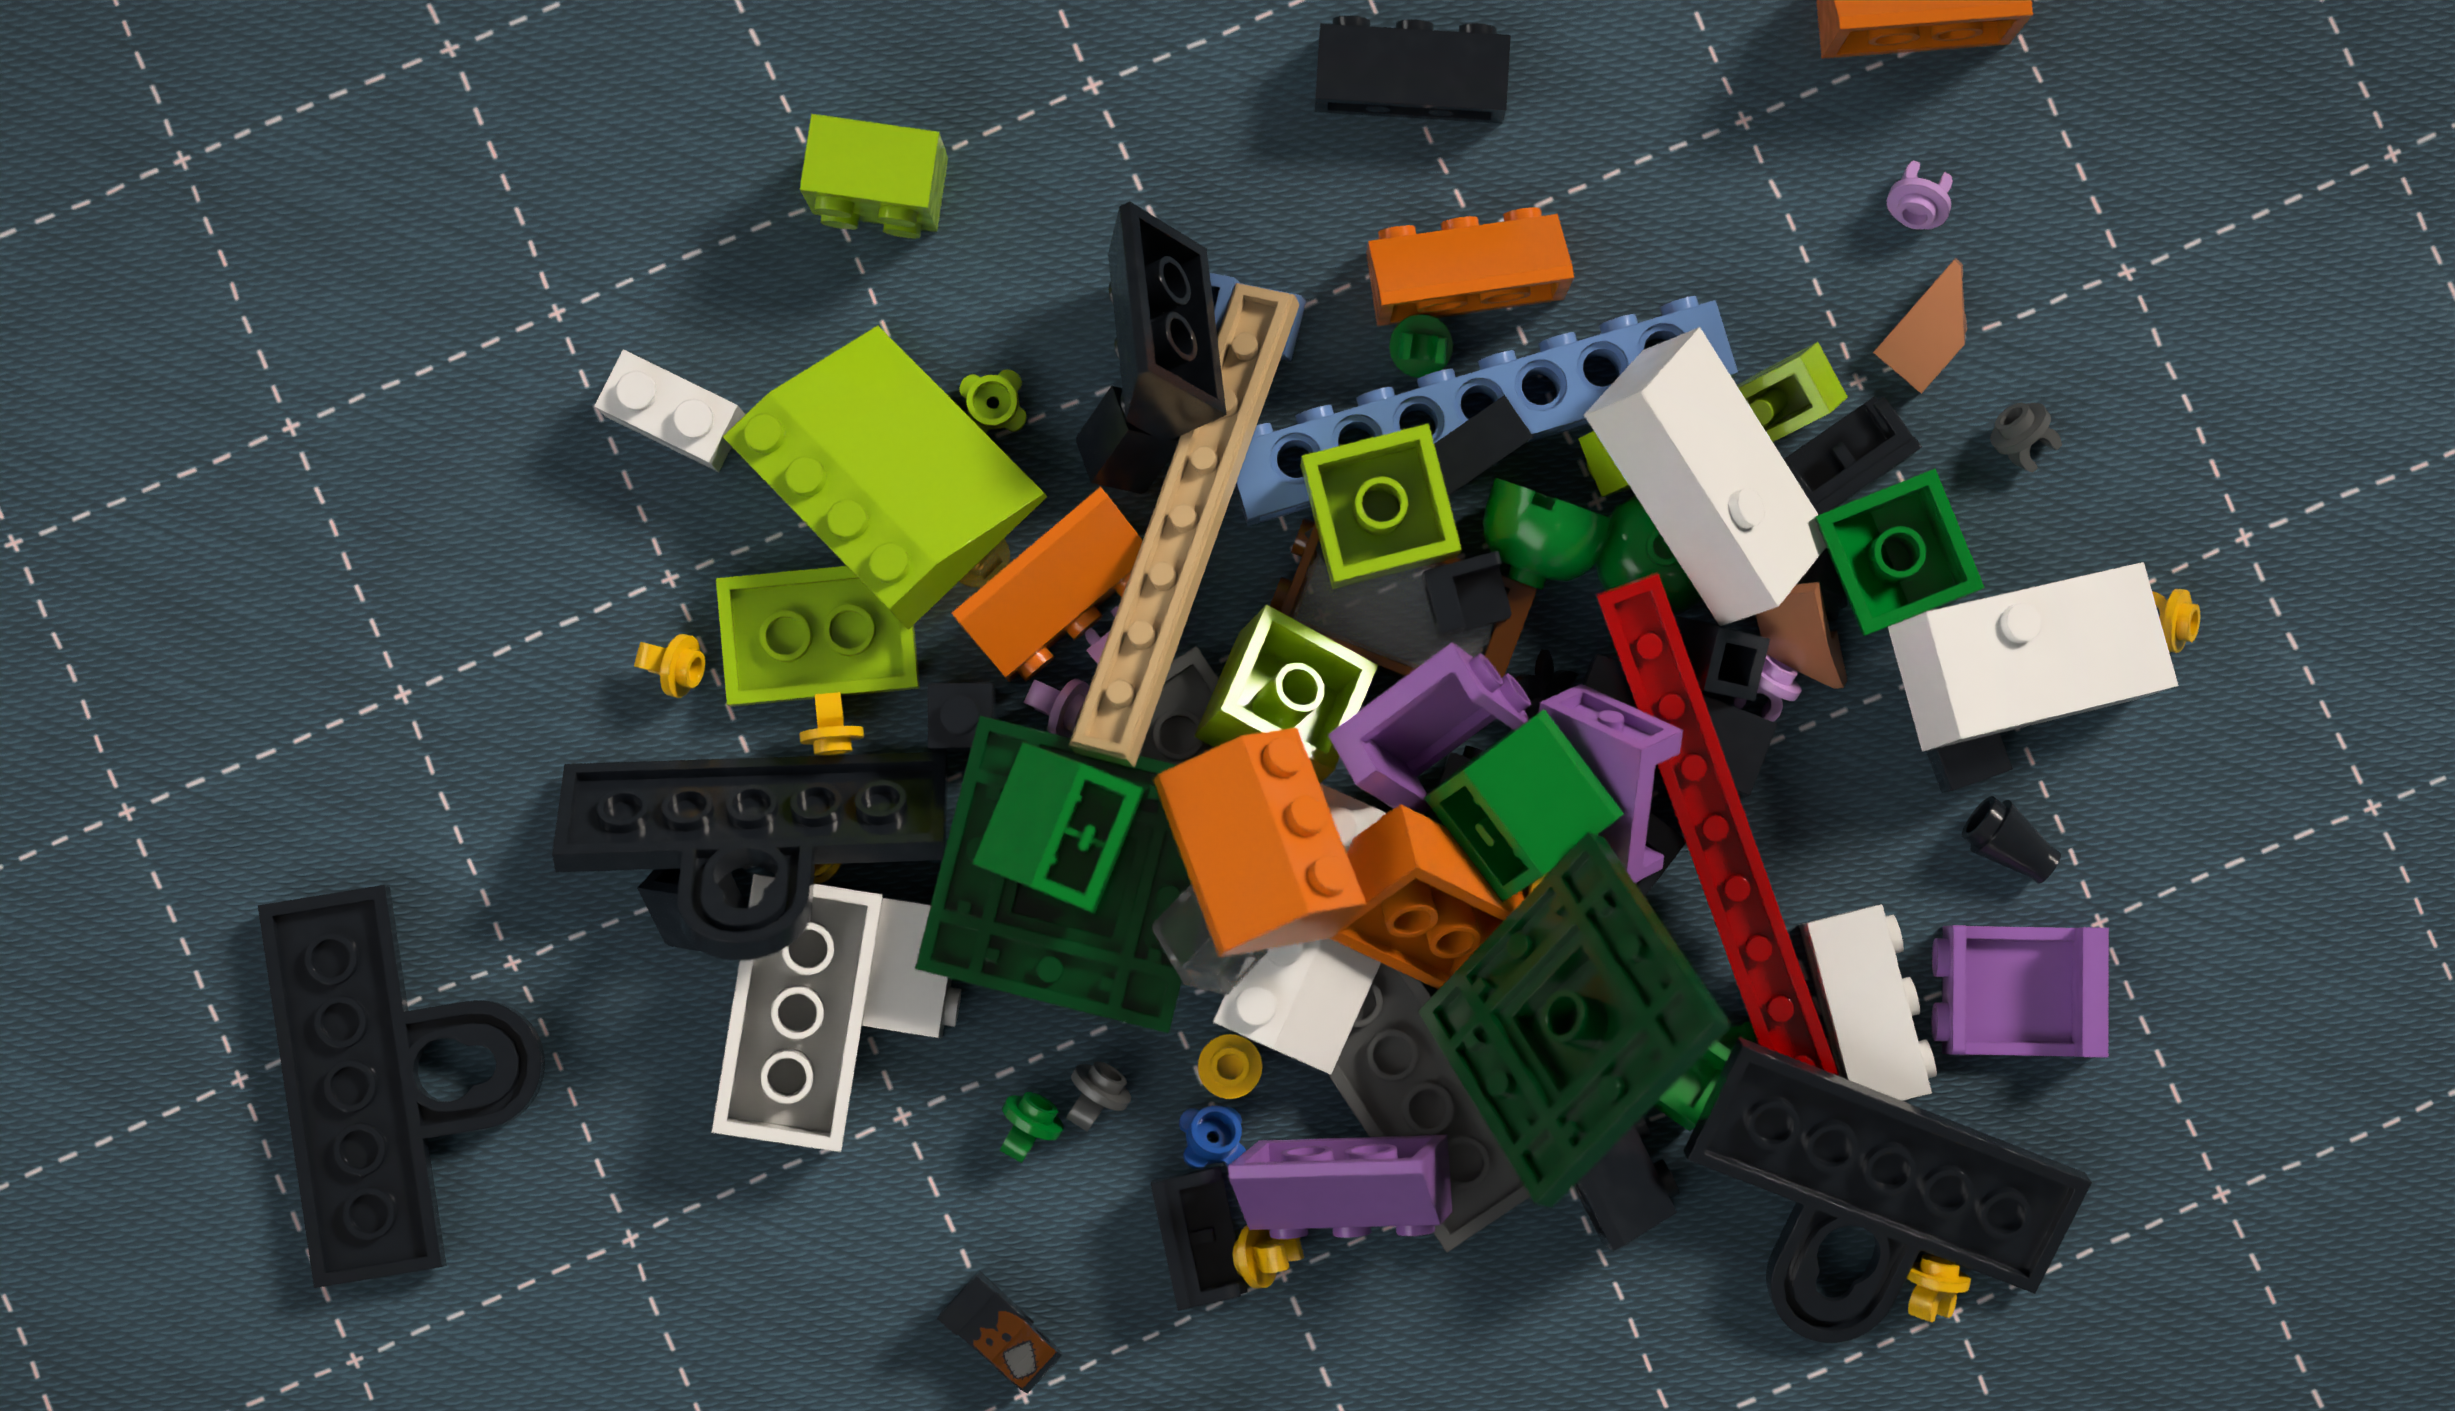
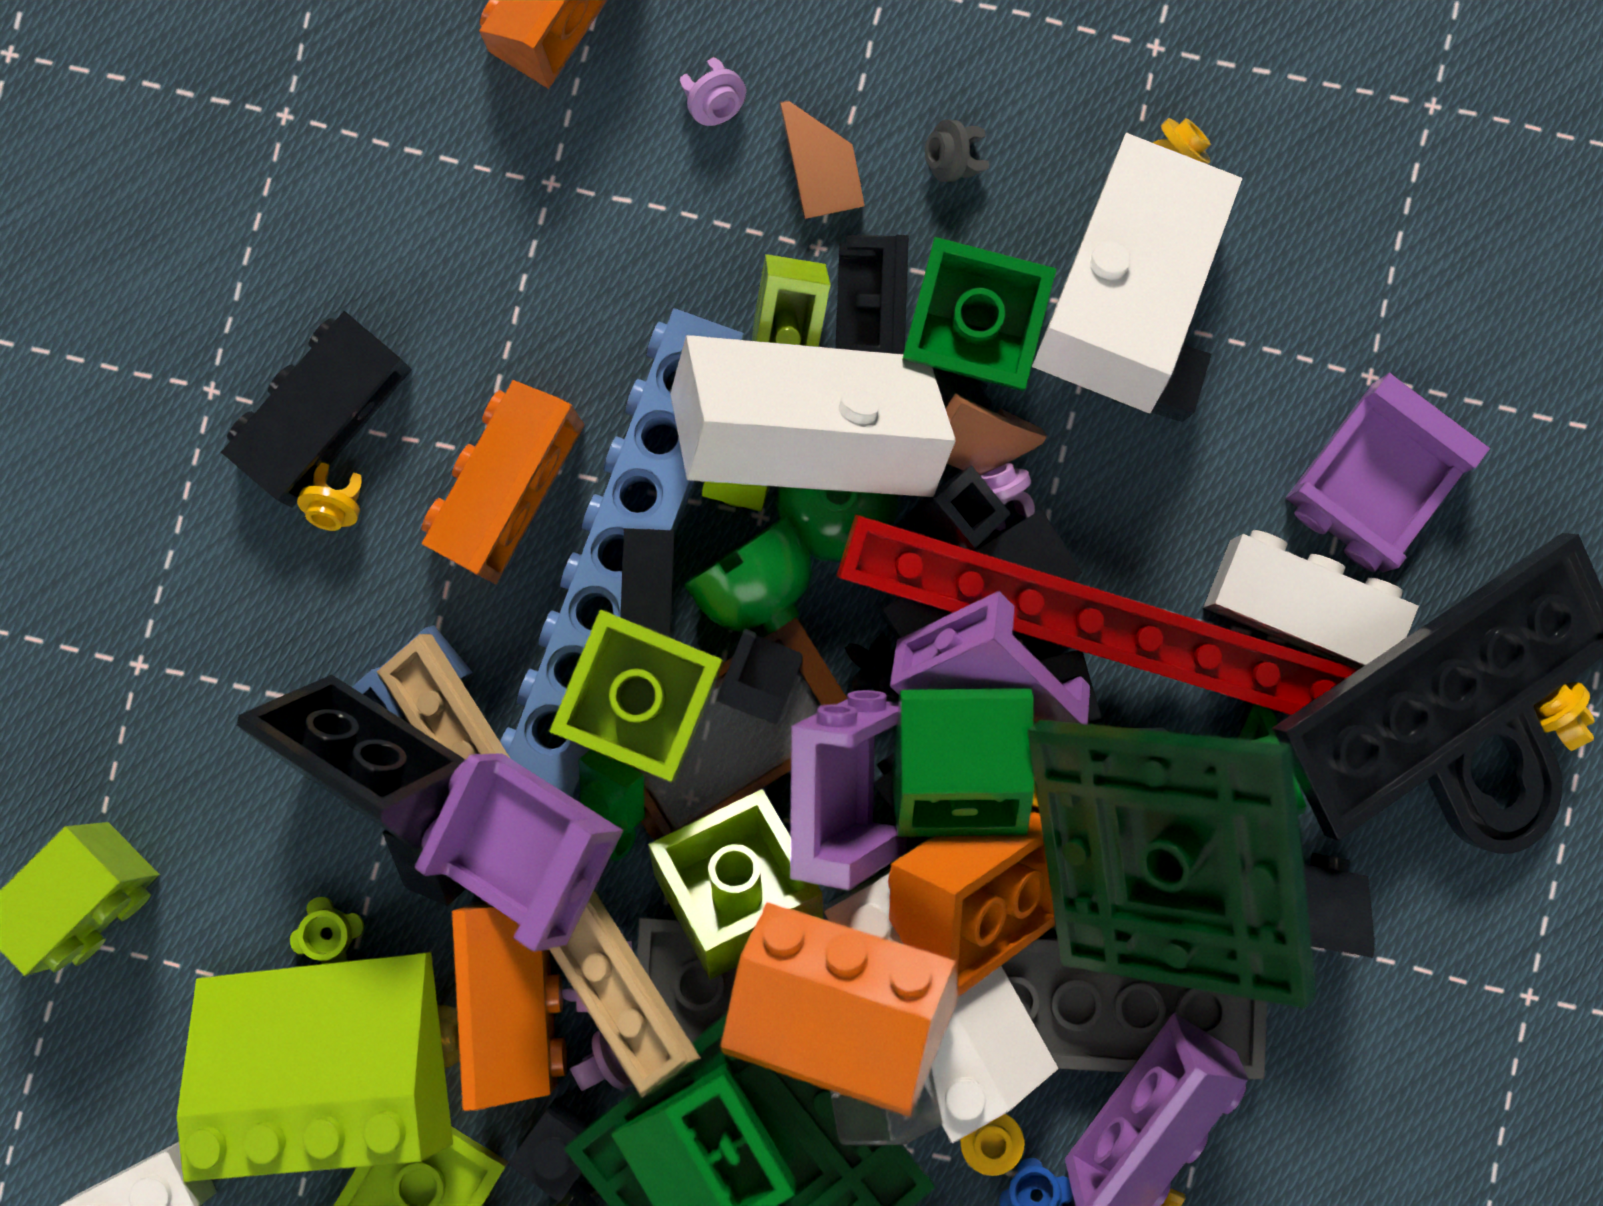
camera: 55 degrees left, 0 degrees up
green plate [1389,314,1453,378] -> none
black cone [1962,796,2061,884] -> none
none -> yellow plate [297,462,362,531]
none -> medium lavender panel [415,753,623,952]
none -> green plate [578,749,645,861]

